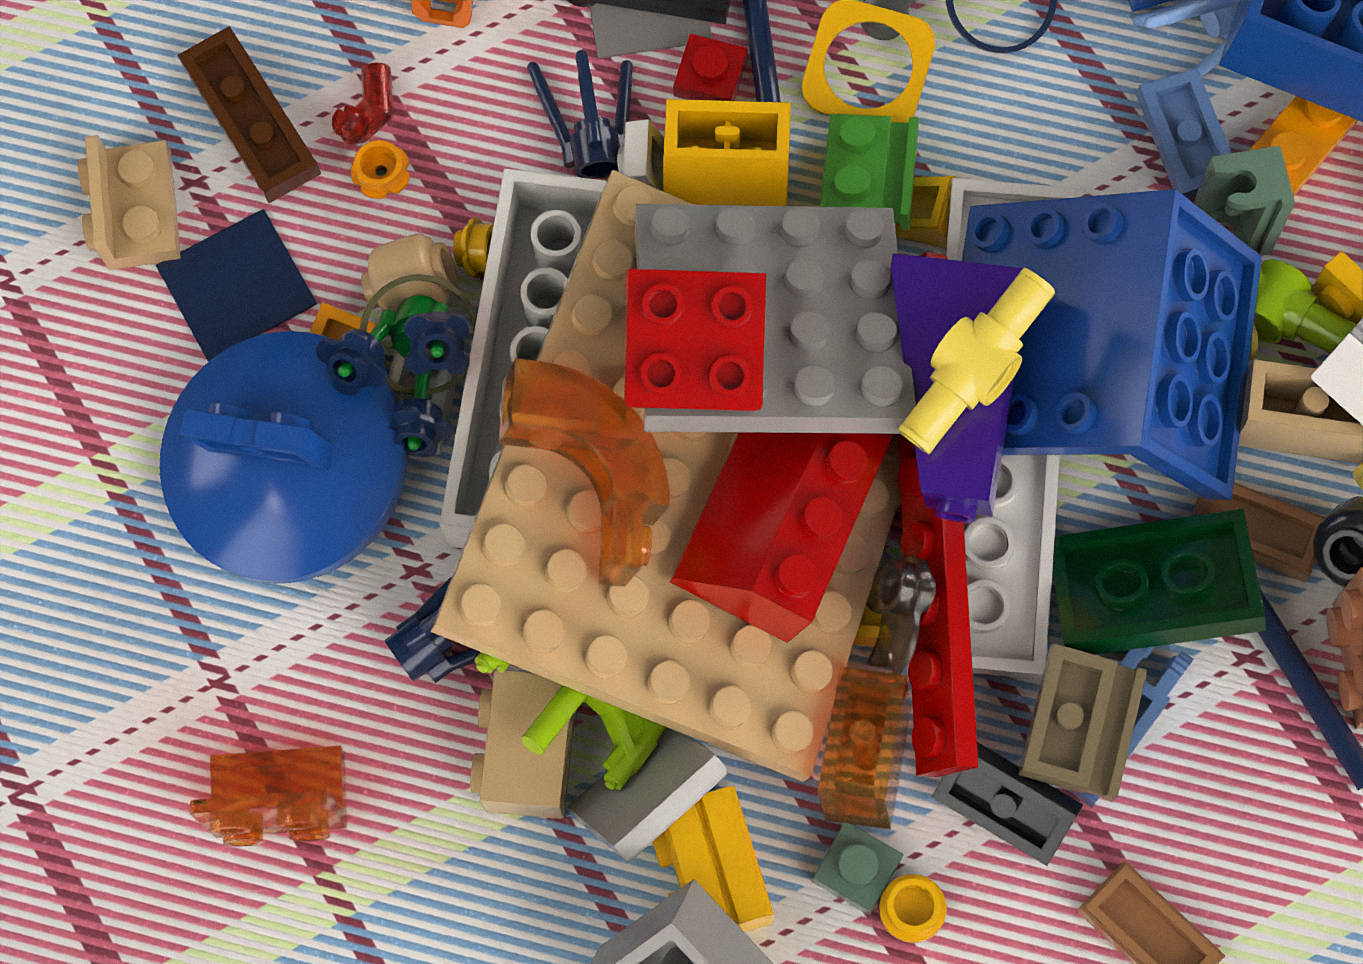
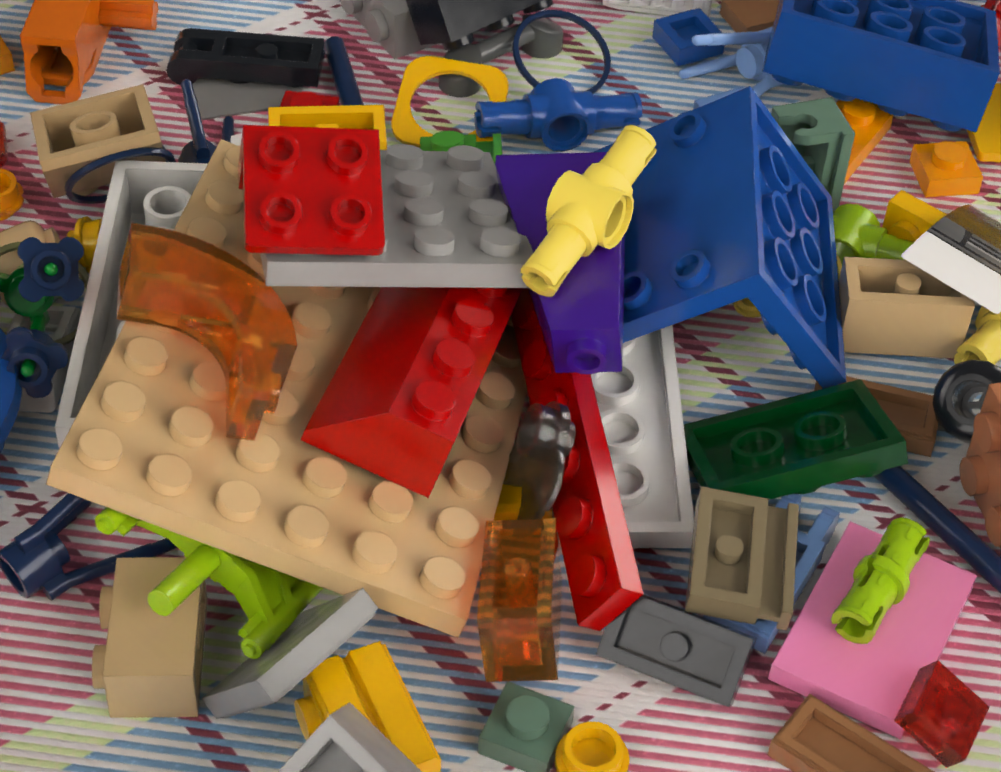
camera: 15 degrees left, 25 degrees down
none -> tan slope [30,84,166,198]
none -> dark blue piece [64,148,176,204]
none -> blue pin [474,78,642,152]
none -> bright pink tile [768,521,977,740]
none -> lime pin [831,518,930,644]
none -> clear red plate [894,660,989,768]

